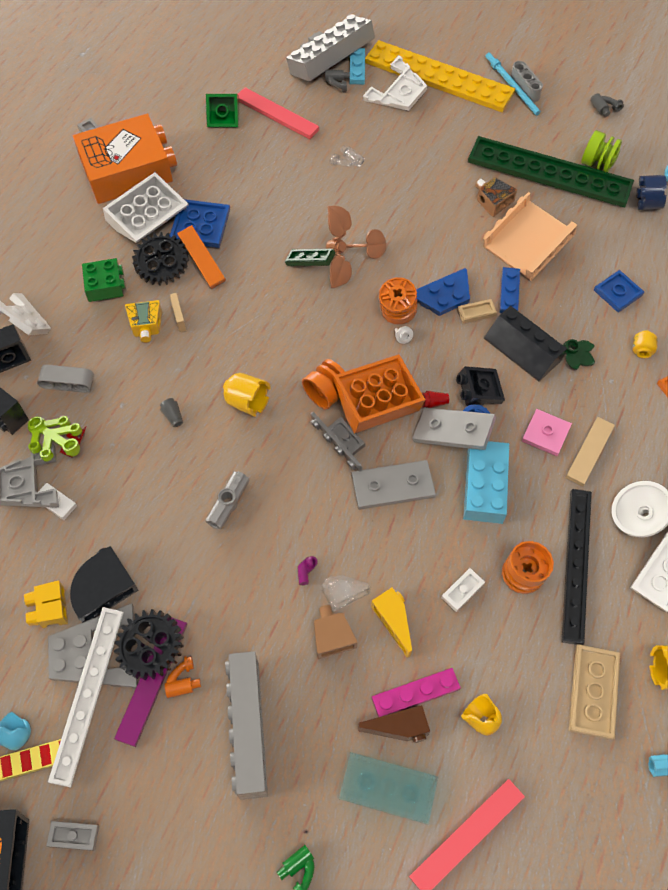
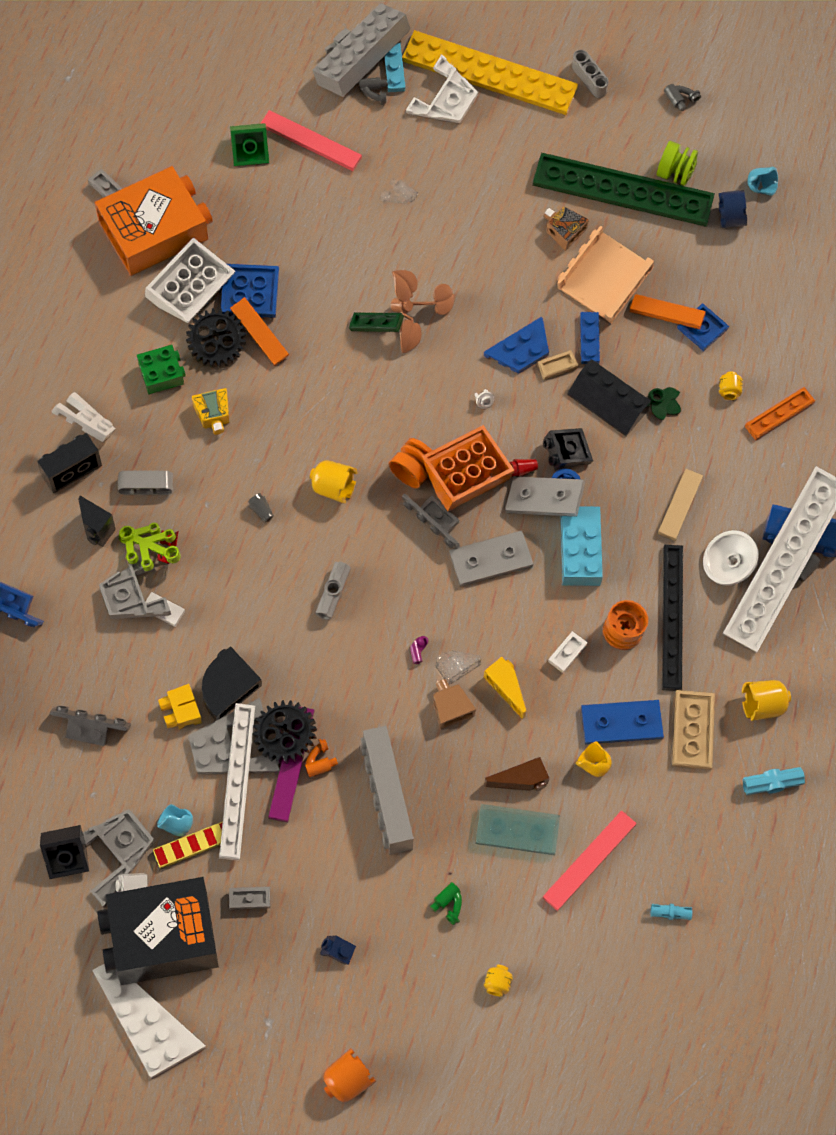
camera: 10 degrees left, 5 degrees up
tan tile [170,293,186,332] -> none
dark pink plate [372,668,461,717] -> none
orange wheel [379,277,417,324] -> none
medium azure bar [485,52,541,116] -> none
bright pink plate [522,409,572,456] -> none
none -> blue plate [581,700,664,745]
none -> orange tile [630,294,706,329]

